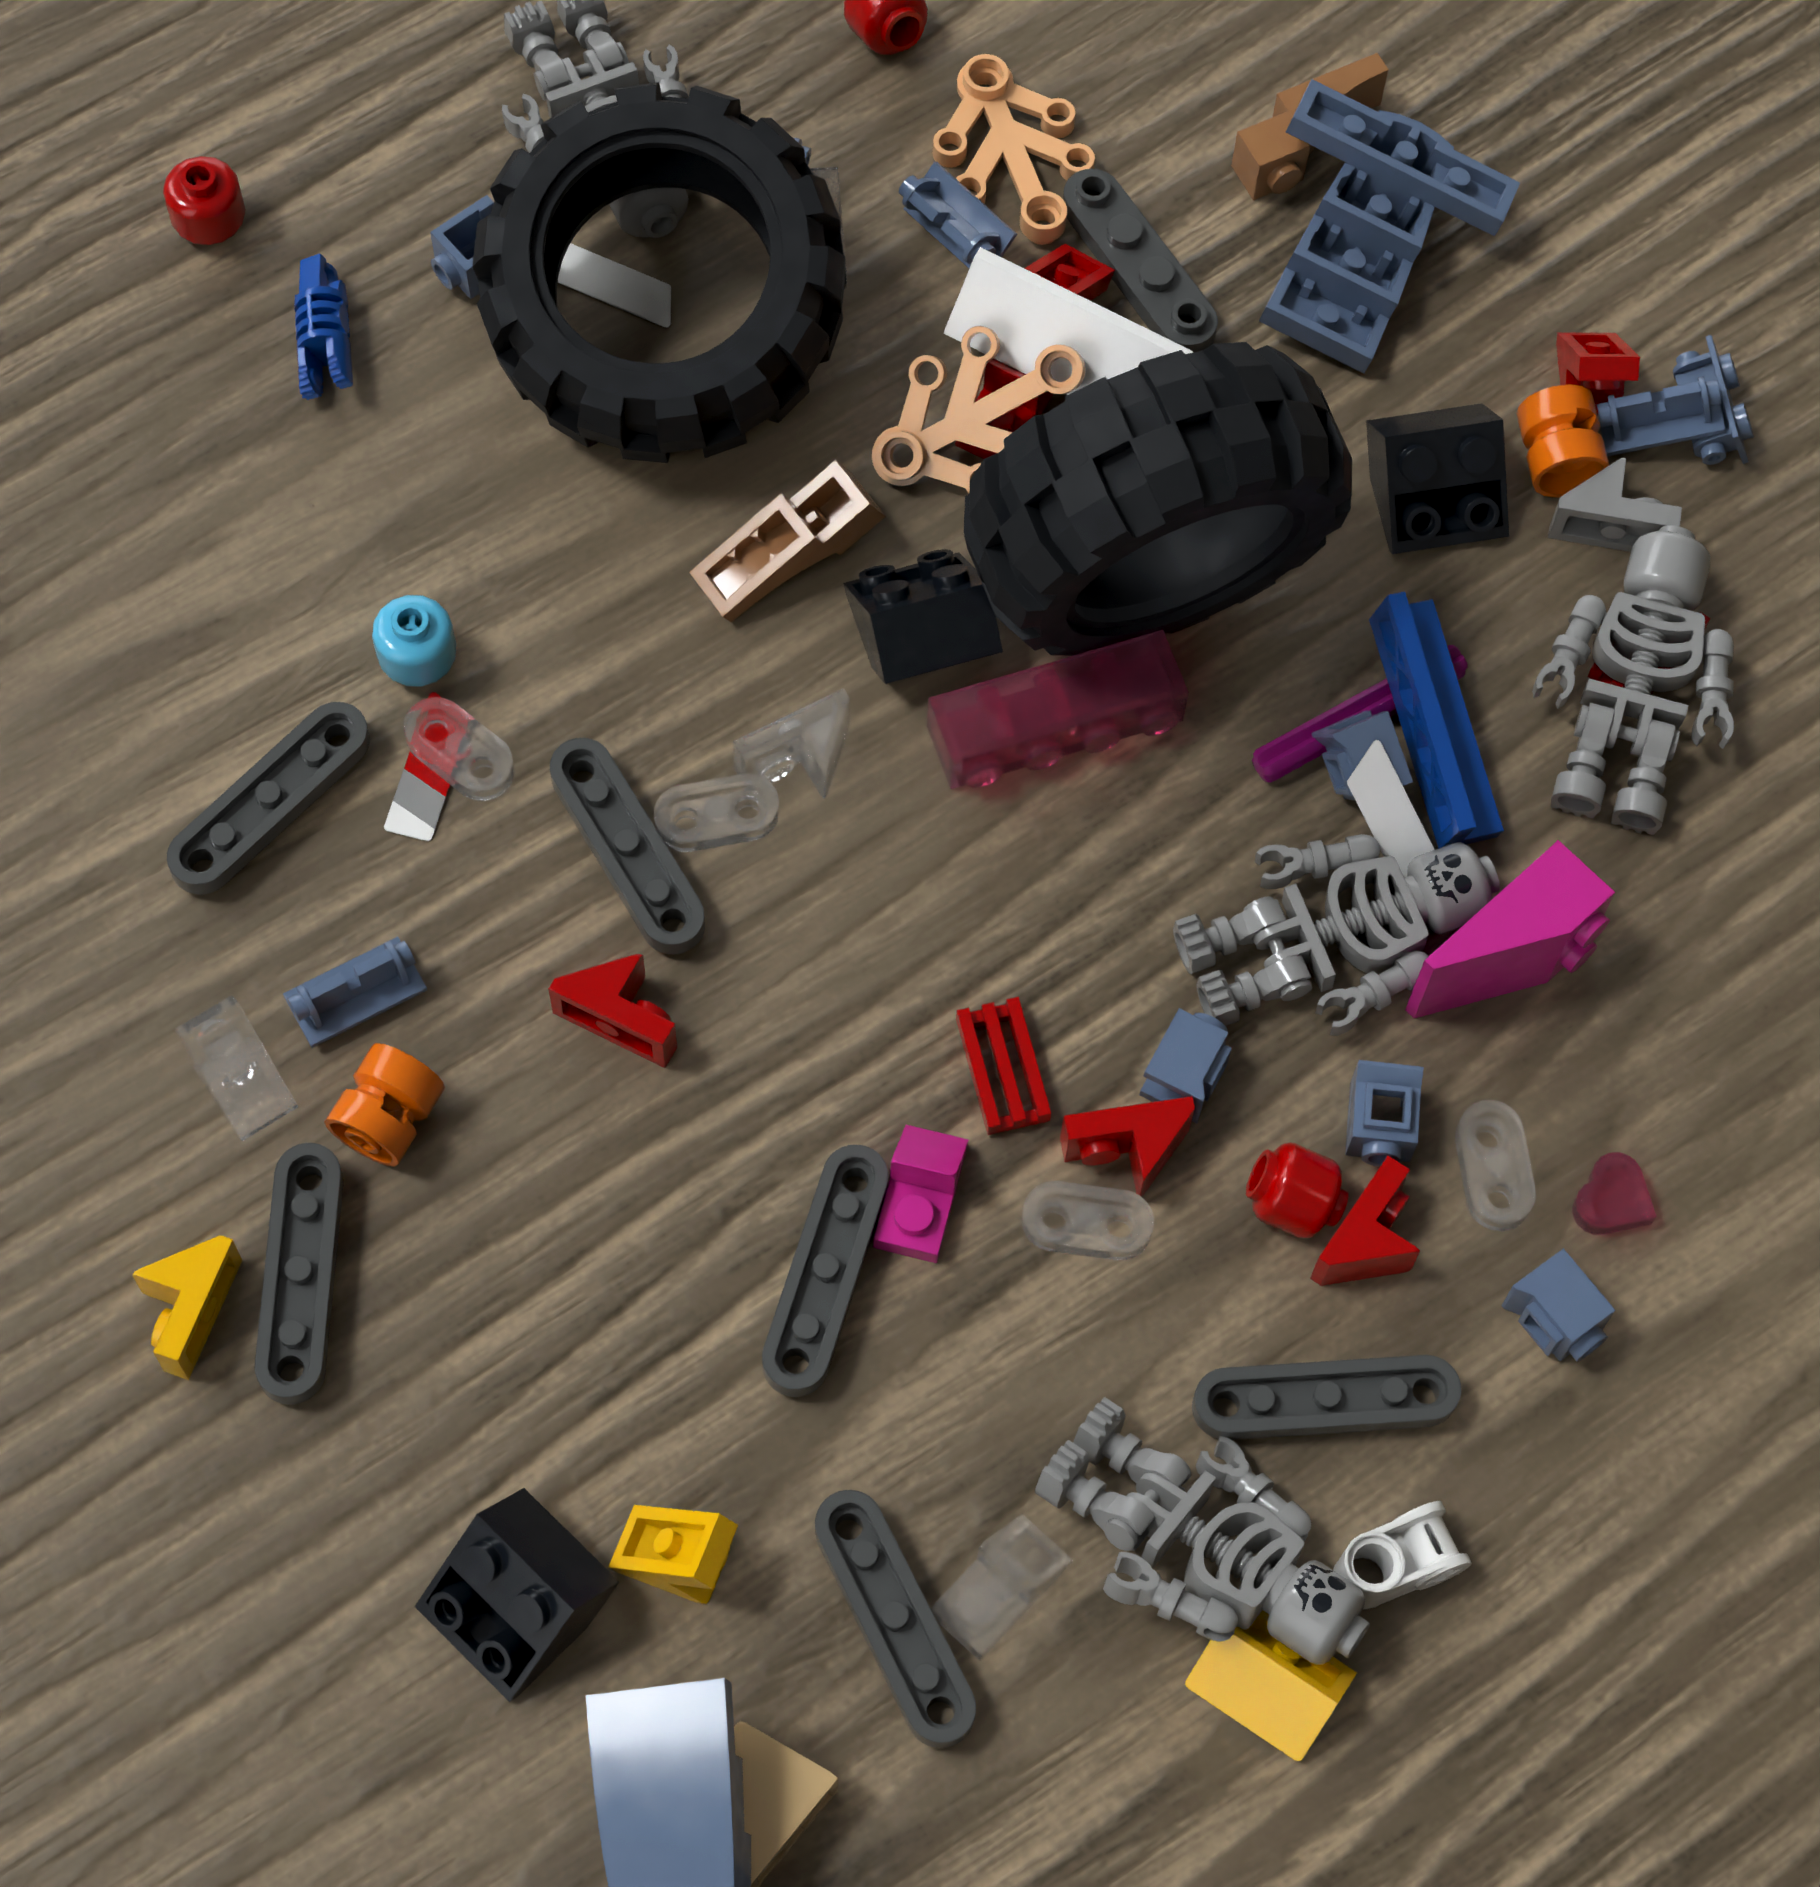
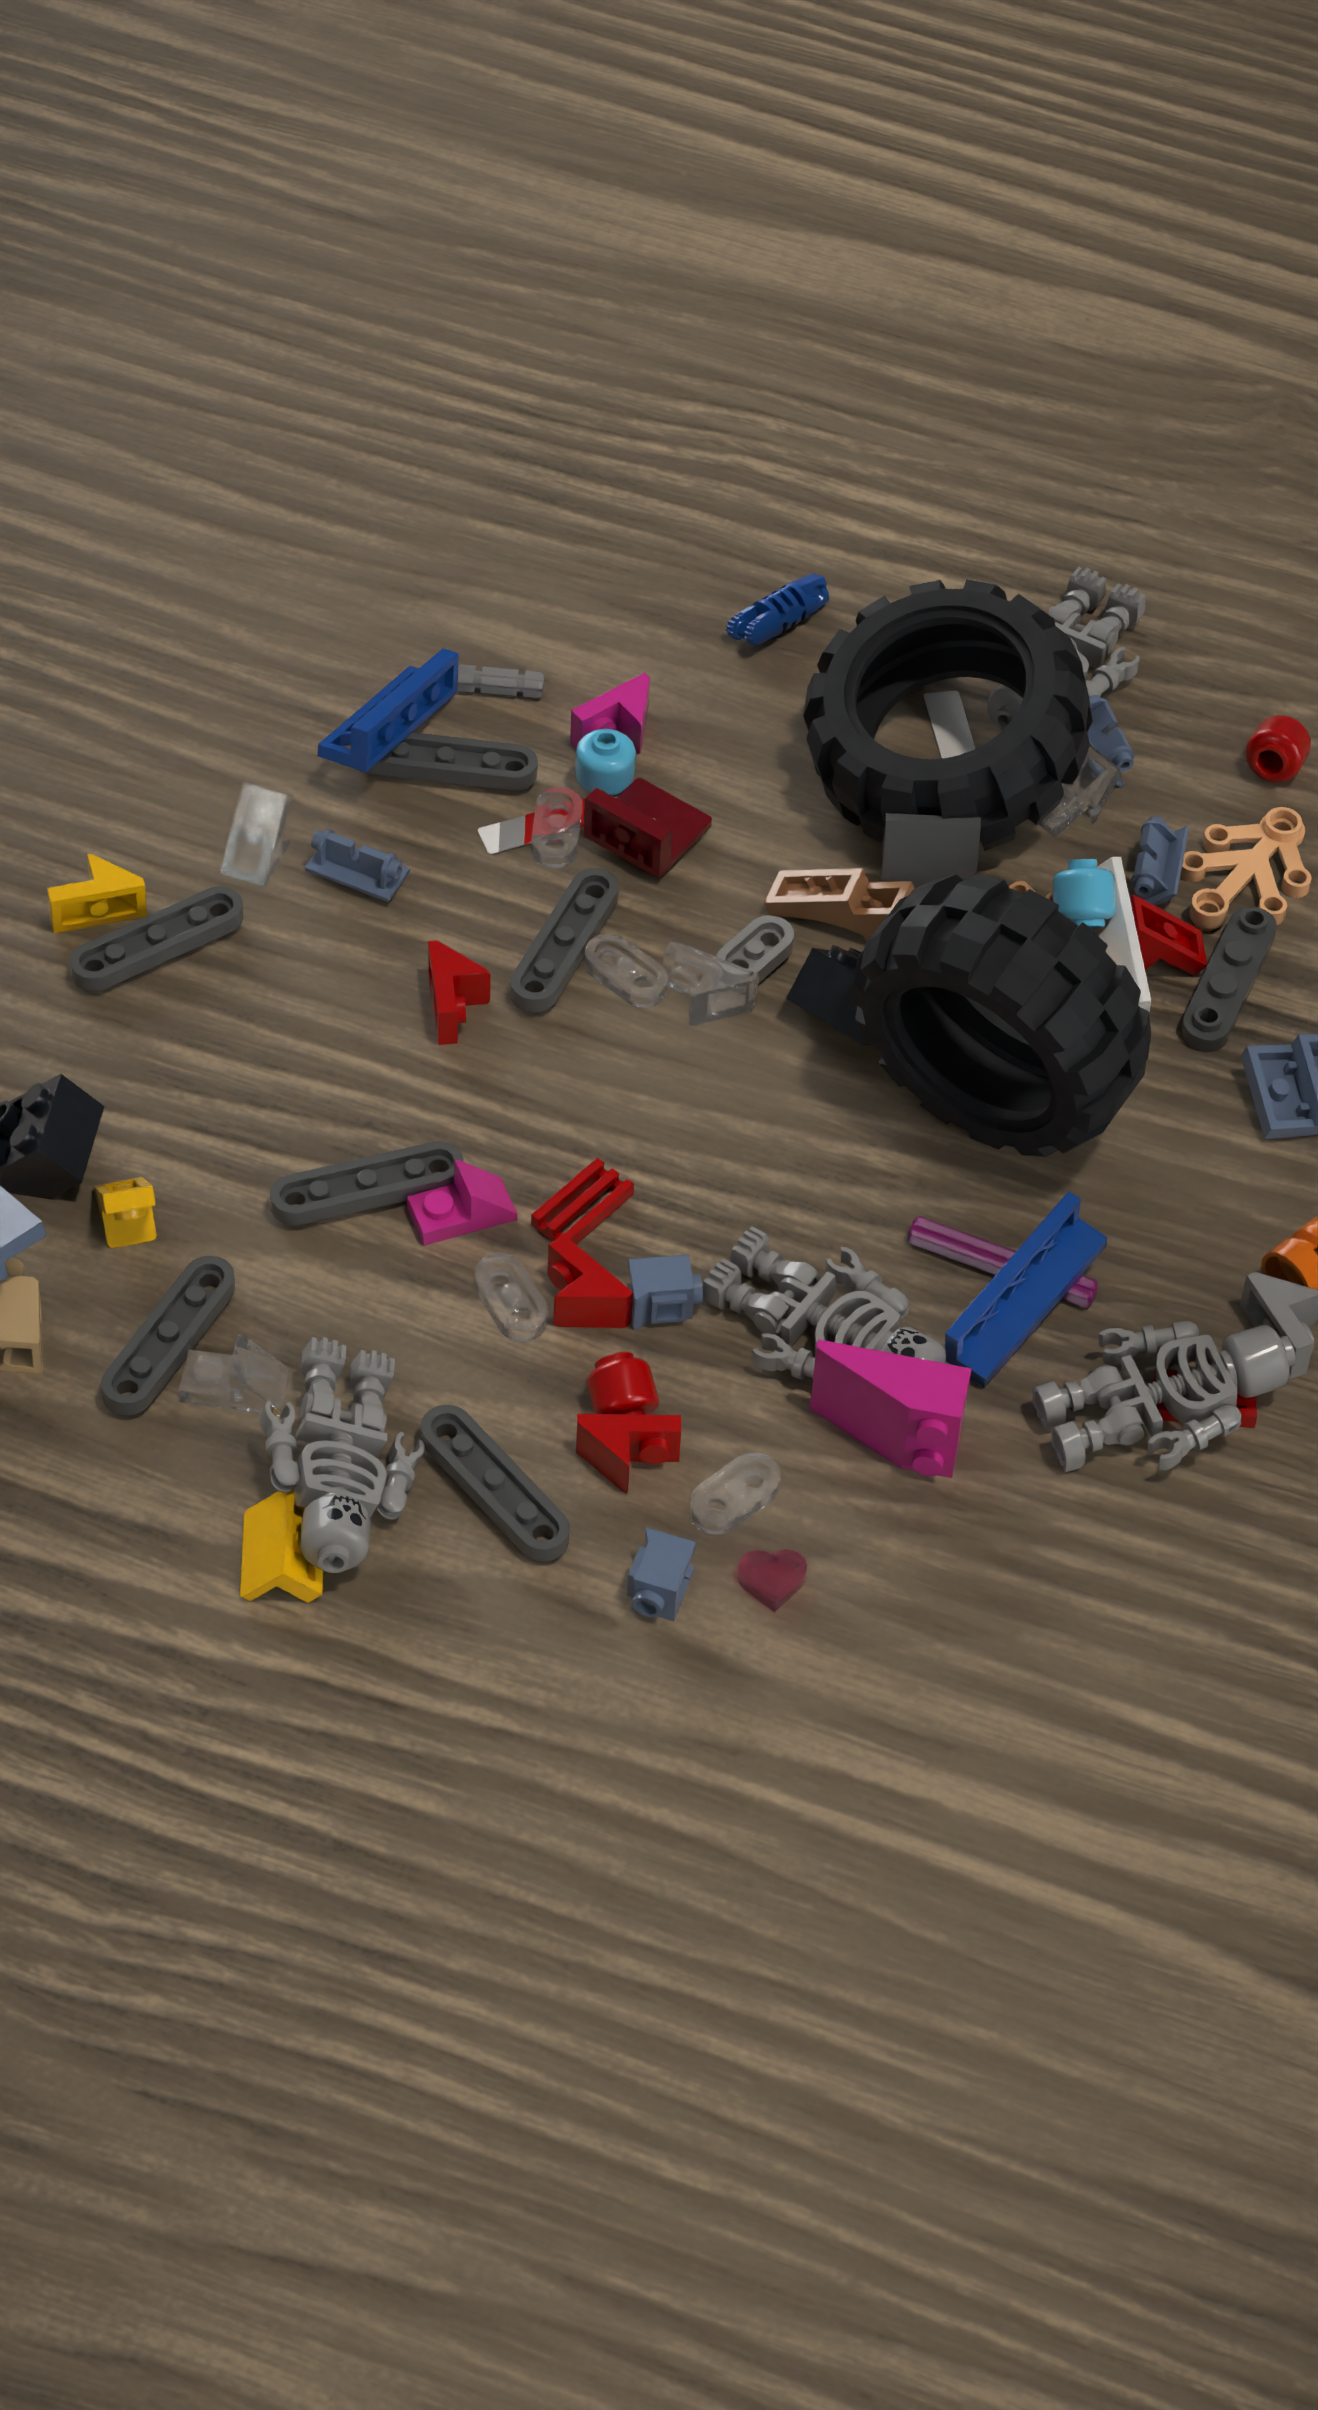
camera: 55 degrees right, 15 degrees down
red head [163,156,246,245] -> none
orange wheel [324,1043,445,1167] -> none
clear pink brick [927,630,1189,789] -> none
sand blue window [1311,710,1413,800] -> none
white piece [1333,1501,1472,1609] -> none
sand blue window [1345,1060,1424,1167] -> none
white sticker [1347,740,1435,877] -> none
black slope [1366,403,1509,554] -> none
none -> blue fence [318,648,459,772]
none -> light grey axle [457,664,544,699]
none -> dark pink slope [570,672,650,754]
none -> dark red bracket [584,778,712,879]
none -> light grey plate [715,915,794,990]
none -> dark grey slope [880,813,981,889]
none -> medium azure head [1052,859,1116,929]

